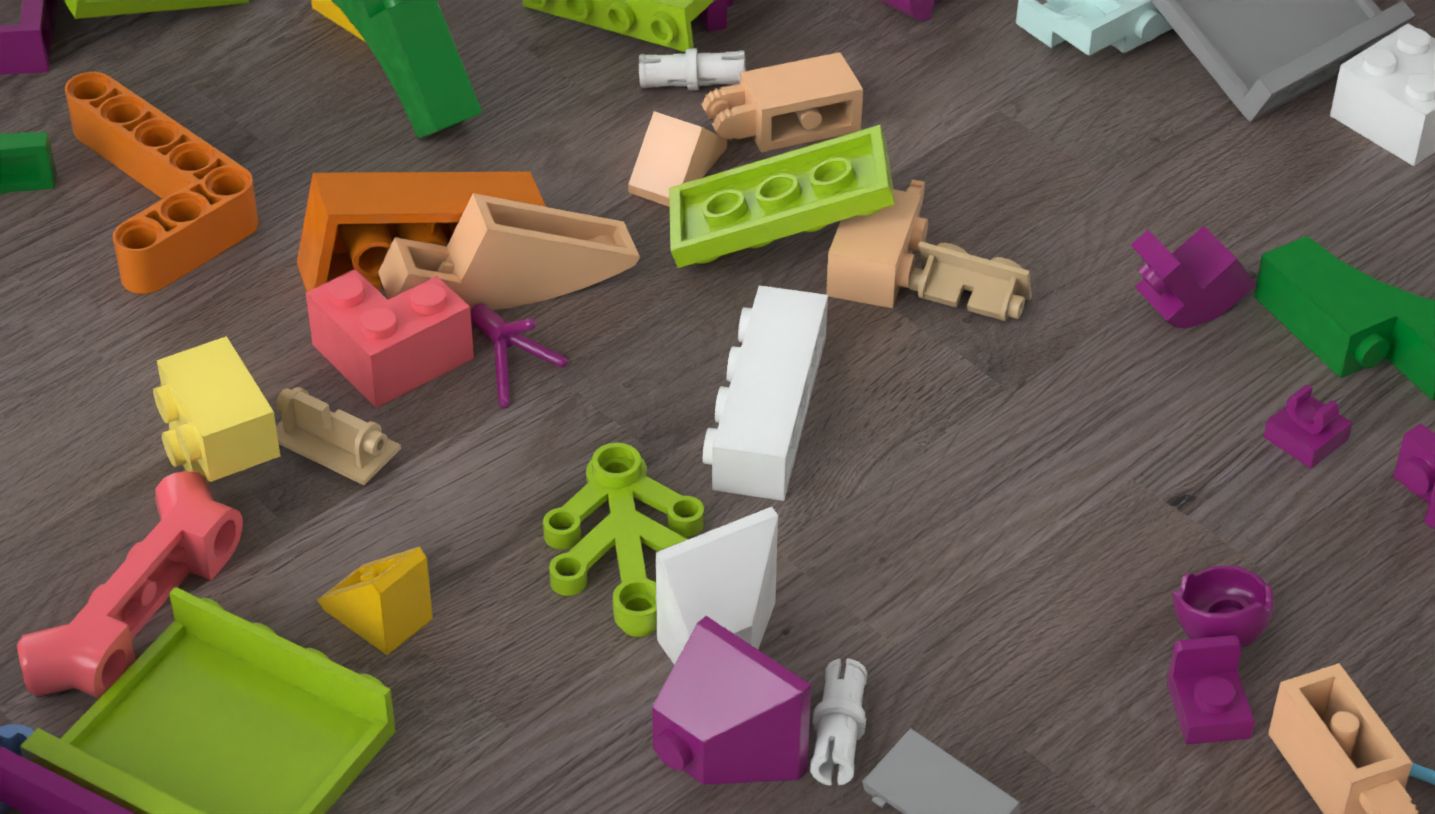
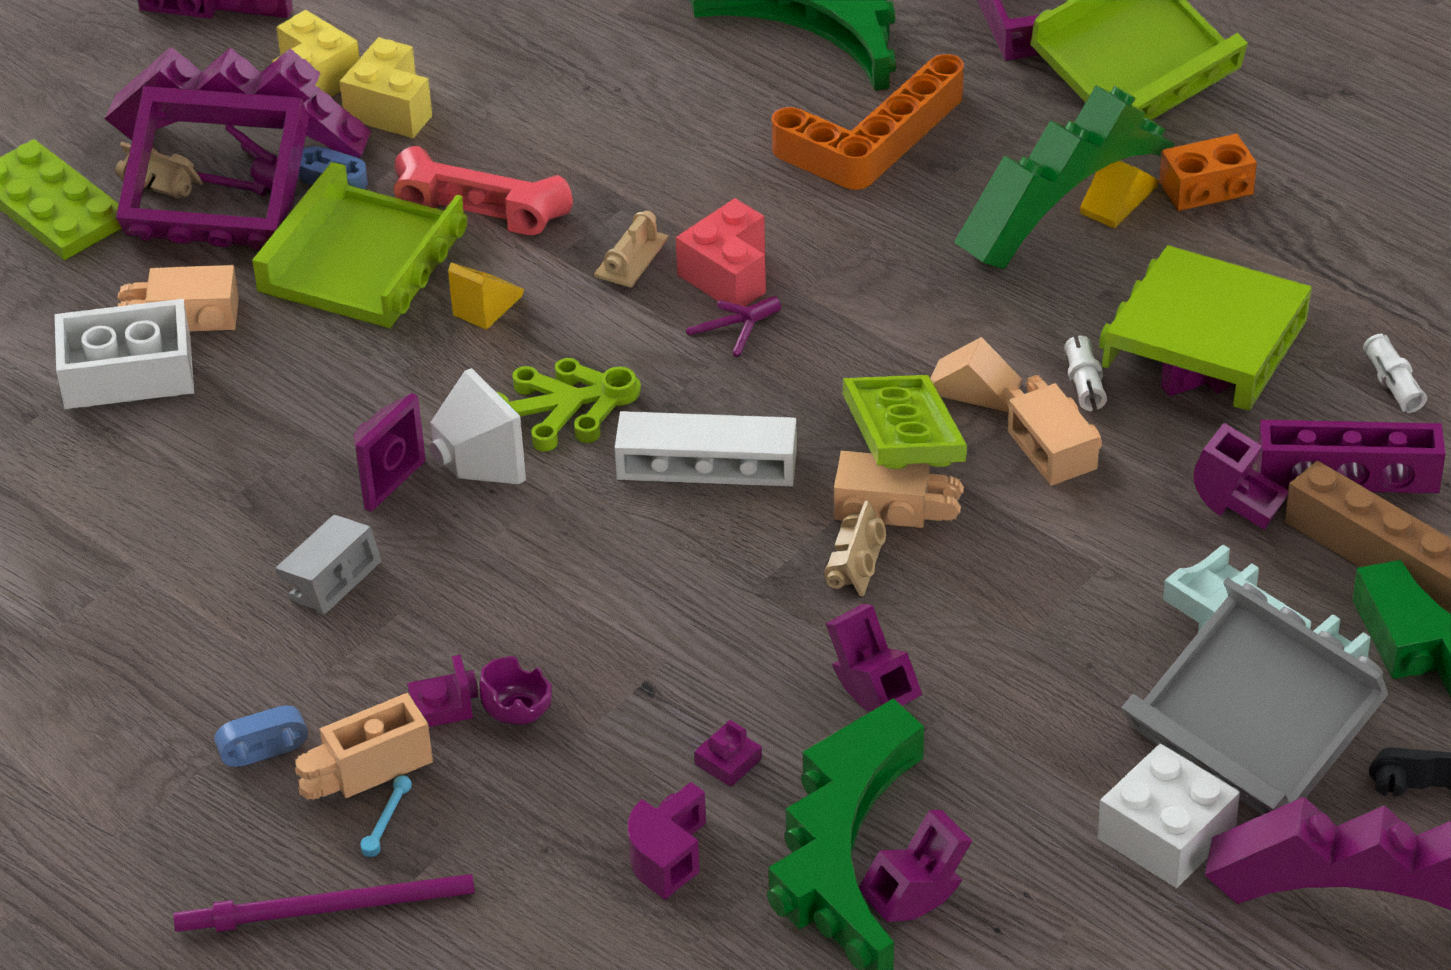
camera: 85 degrees right, 0 degrees up
light yellow brick [153,336,280,482] -> none
orange wedge [297,171,546,292] -> none
light nougat slope [378,193,640,310] -> none
white pin [810,659,868,785] -> none

